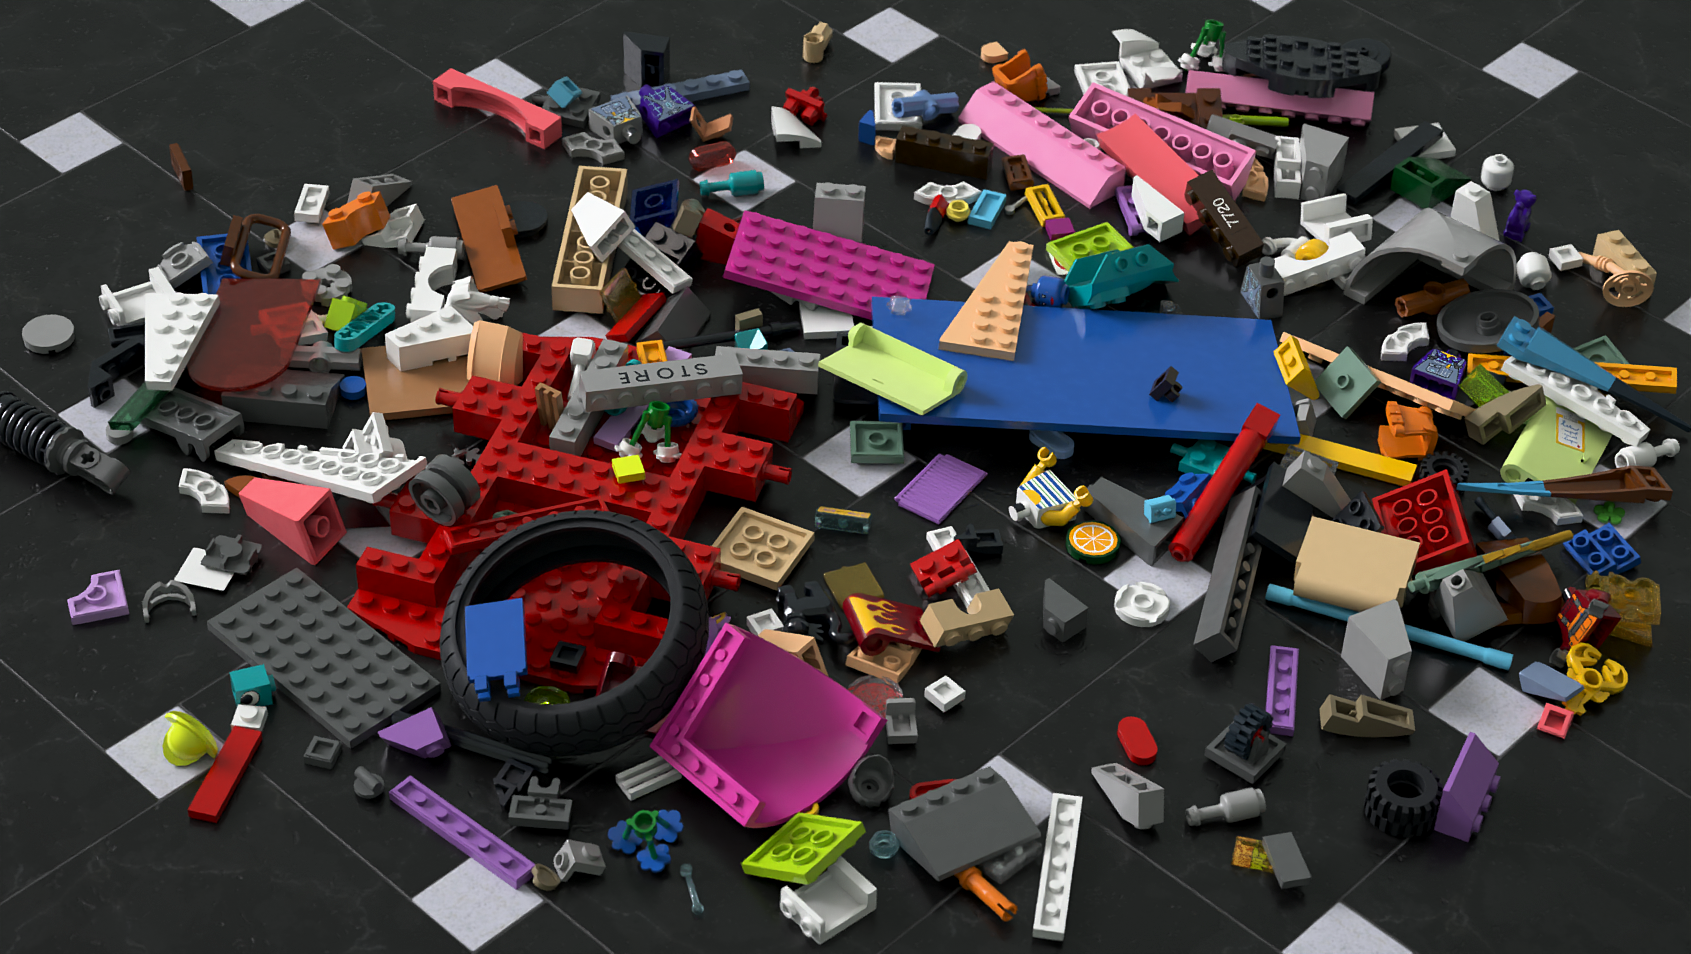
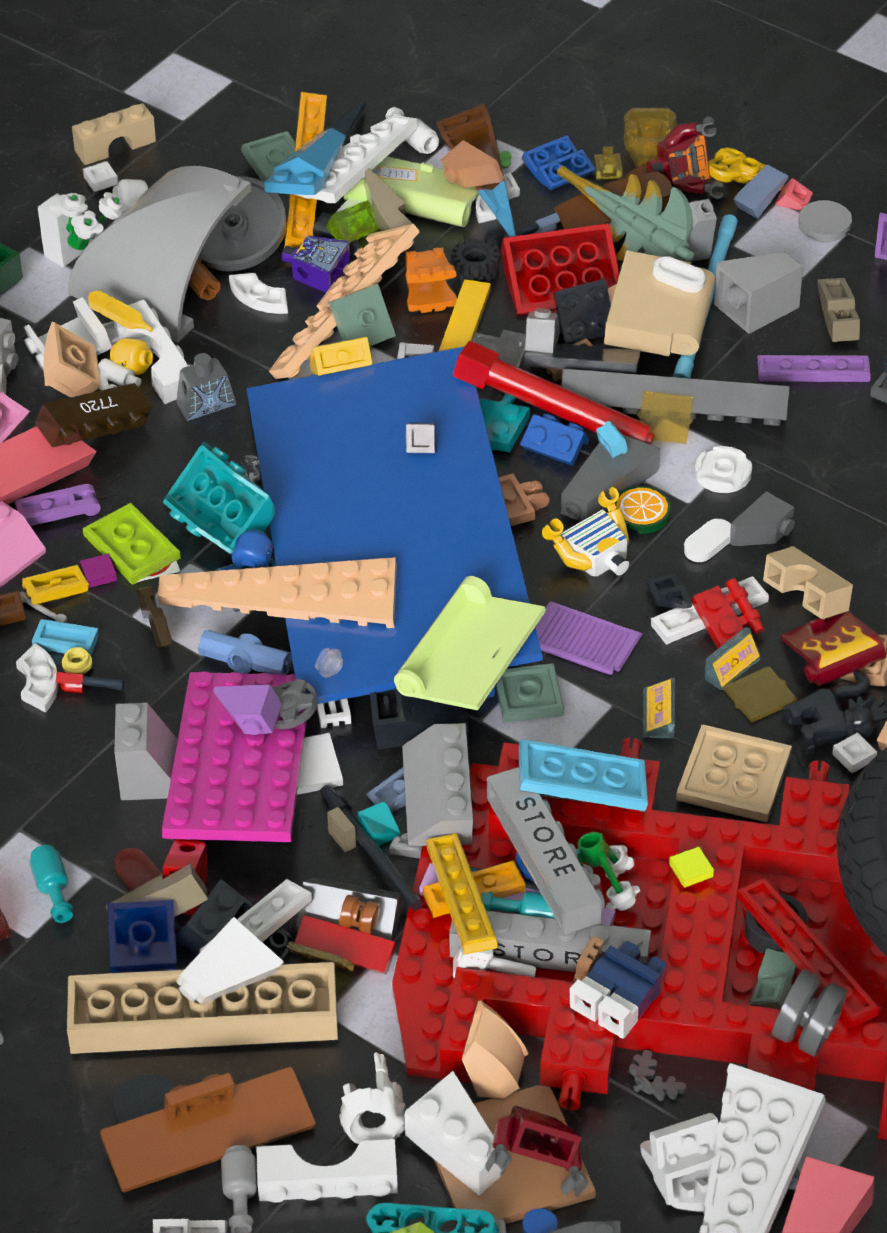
camera: 95 degrees left, 5 degrees up
white slope [1131,176,1184,242] -> none
dark purple animal [1503,190,1537,242] -> none
light nougat dish [1578,252,1654,307] -> none
none -> light nougat slope [44,322,101,397]
none -> white plant [59,192,127,250]
none -> yellow piece [88,291,153,332]
none -> dark brown tile [135,586,172,647]
none -> medium blue piece [198,630,292,675]
none -> medium lavender slope [213,684,282,735]
none -> dark grey wheel [272,679,318,729]
none -> dark orange wheel [339,894,380,934]
none -> yellow tile [426,833,498,955]
none -> nougat slope [440,140,504,188]
none -> dark red torso [485,1106,588,1197]
none -> nougat hinge [499,474,550,526]
none -> medium azure tile [519,739,648,811]
none -> hips [570,940,666,1039]
none -> clear yellow piece [637,391,693,444]
none -> white tile [652,257,706,293]
none -> white tile [684,519,731,562]
none -> slope [705,627,760,690]
none -> light grey tile [798,200,852,242]

